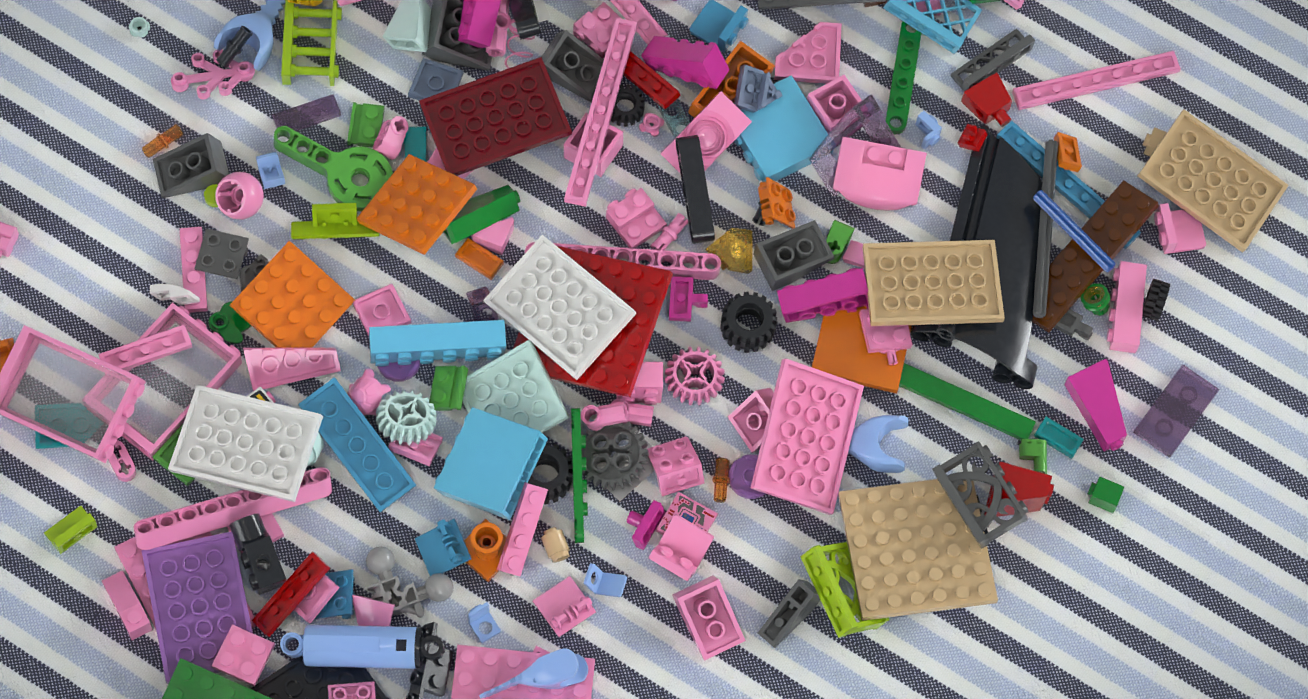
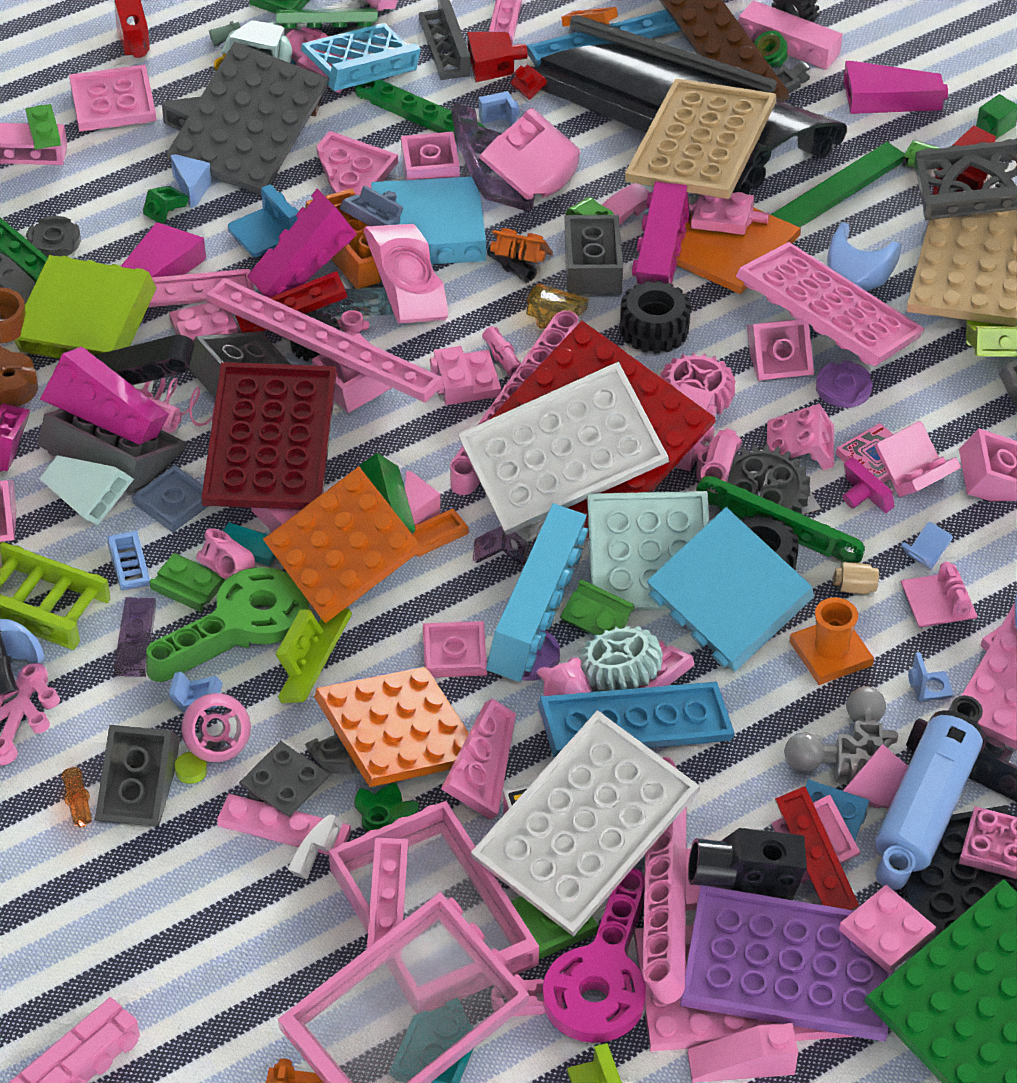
camera: 60 degrees left, 20 degrees down
dark azure hinge [415,518,471,576] -> none
bright pink plate [497,482,548,576] -> none
black beam [676,135,715,244] -> none
clear orange axle [712,458,730,503] -> none
blue axle [1033,190,1115,272] -> none
teal tile [1034,416,1084,459] -> none
clear purple tile [1133,365,1220,458] -> none
none -> light blue slope [108,530,150,591]
none -> dark pink beam [543,868,646,1043]

